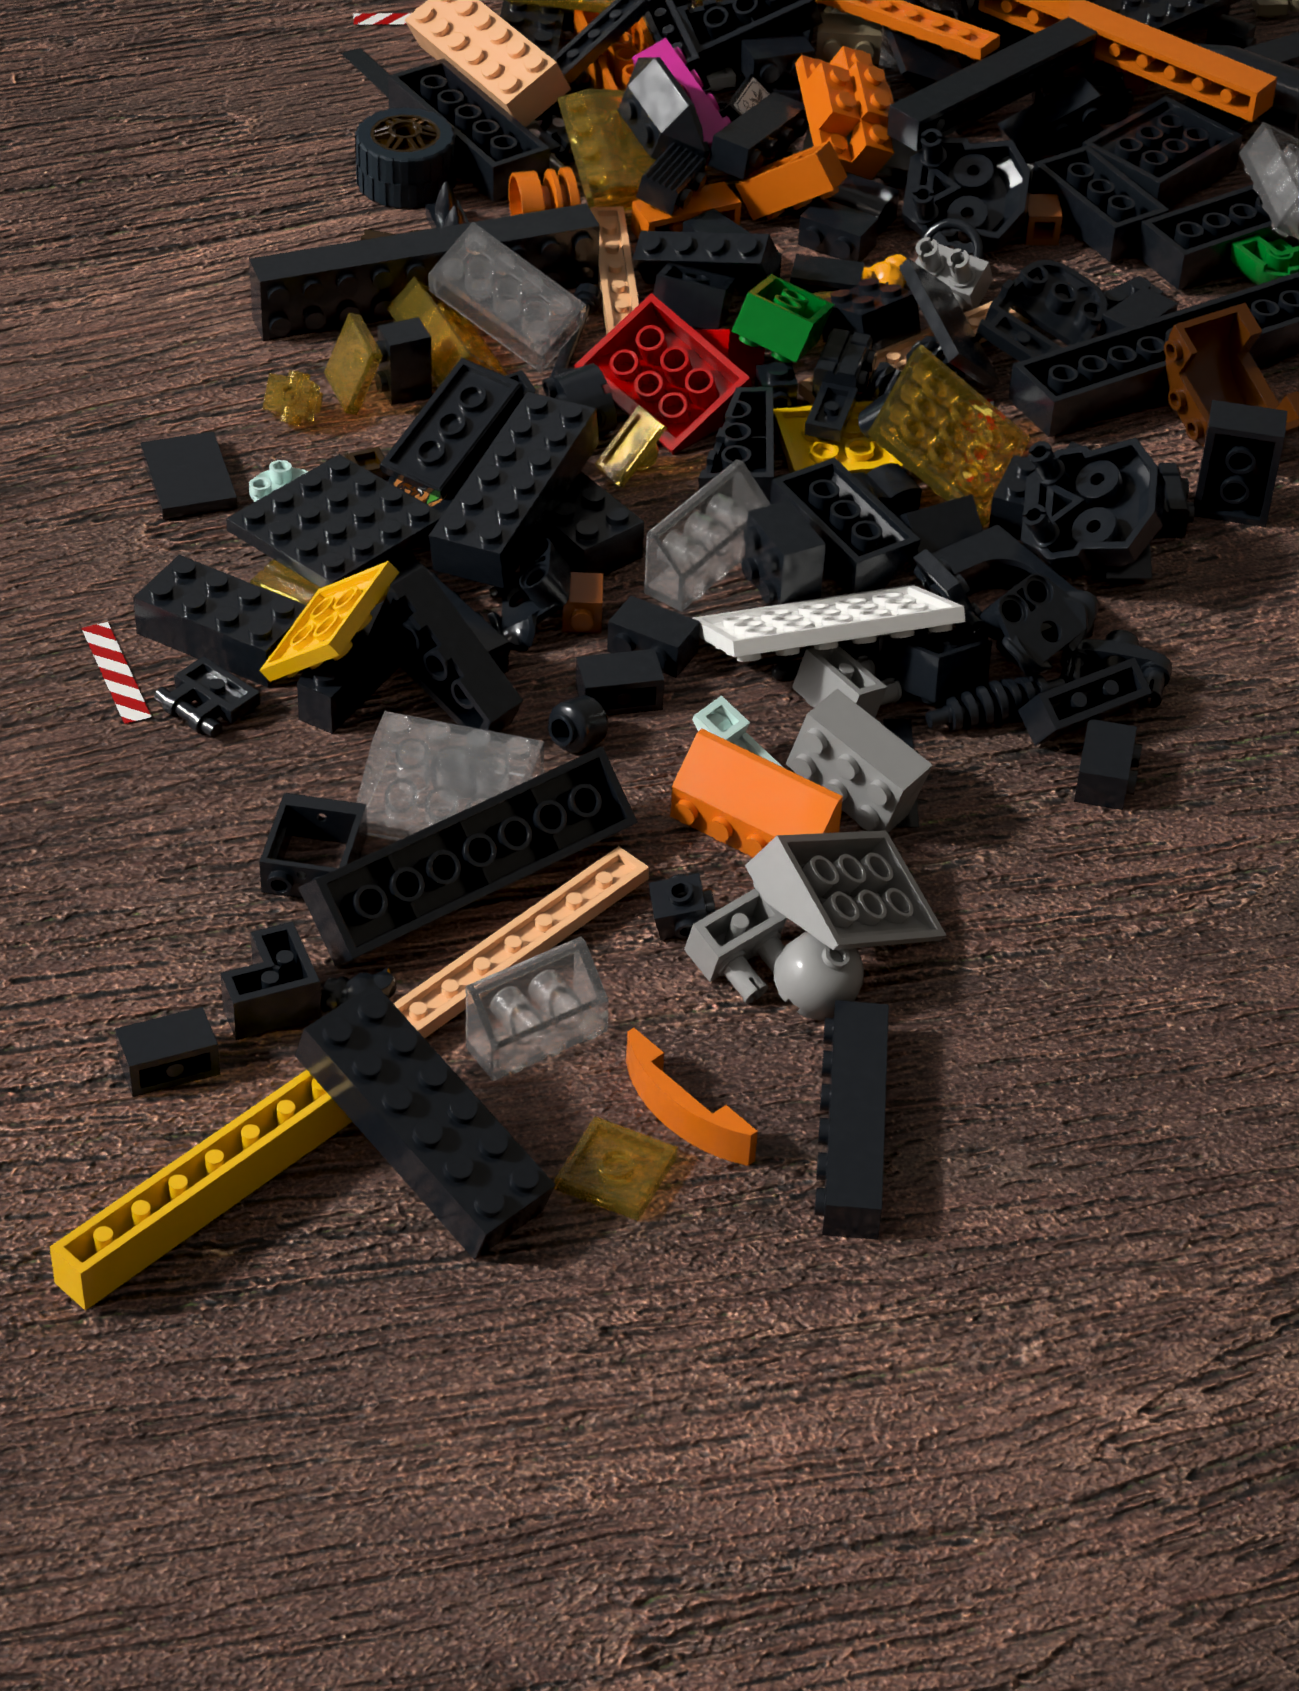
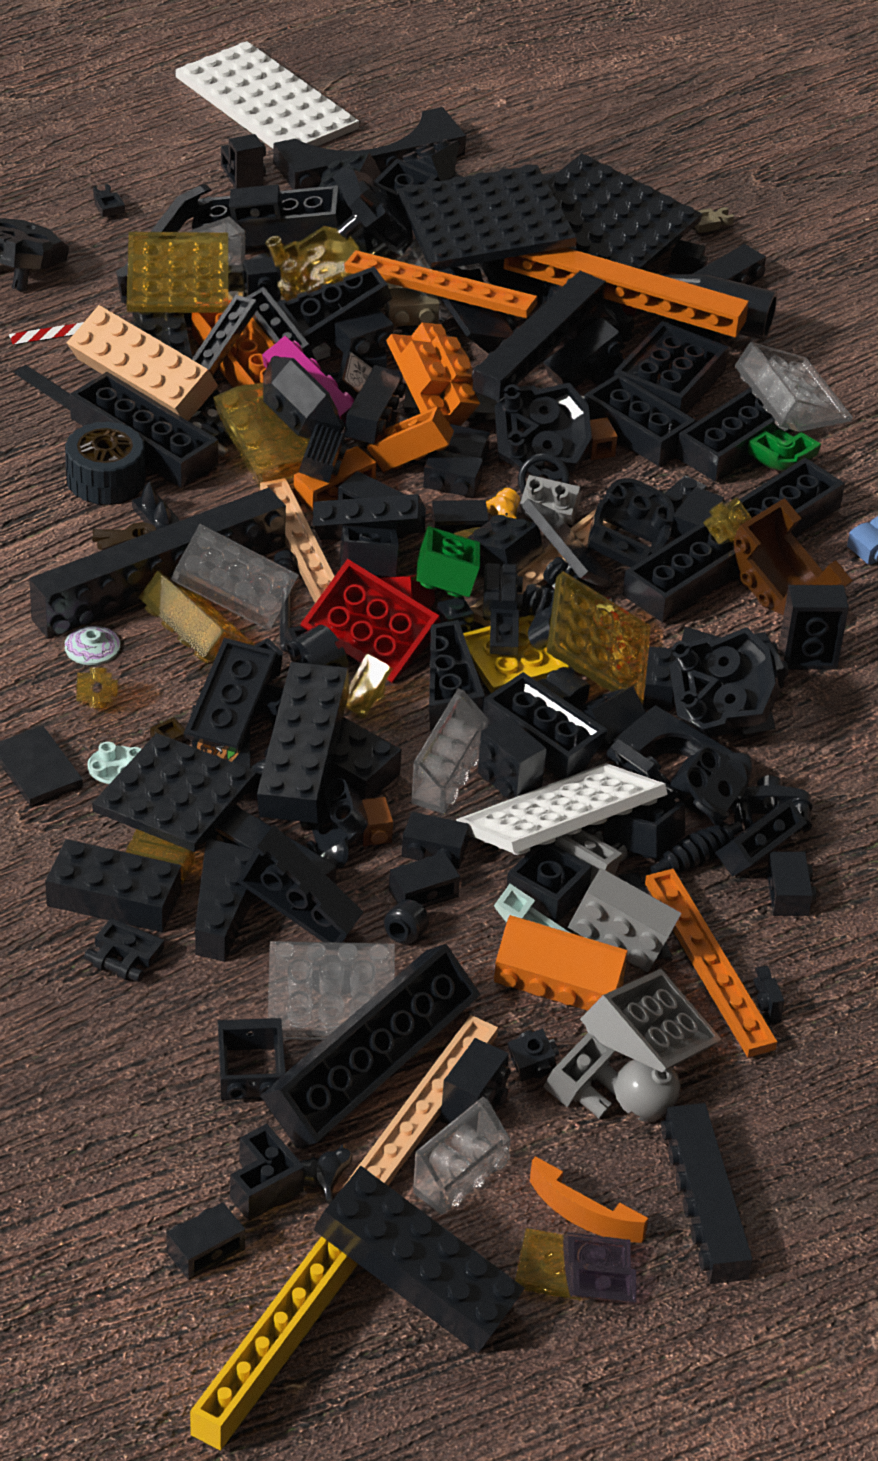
camera: 15 degrees left, 0 degrees up
sticker [81,622,152,724] -> none
yellow plate [259,561,399,682] -> none
clear yellow tile [324,313,383,415] -> none
black brick [373,317,432,406] -> none
orange wheel [509,167,581,216] -> none
none -> dish [65,626,120,665]
none -> black brick [441,1038,511,1137]
none -> black brick [506,843,592,923]
none -> clear purple slope [563,1232,636,1304]
none -> orange plate [645,869,777,1058]
none -> clear yellow brick [703,498,752,544]
none -> black plate [753,966,785,1023]

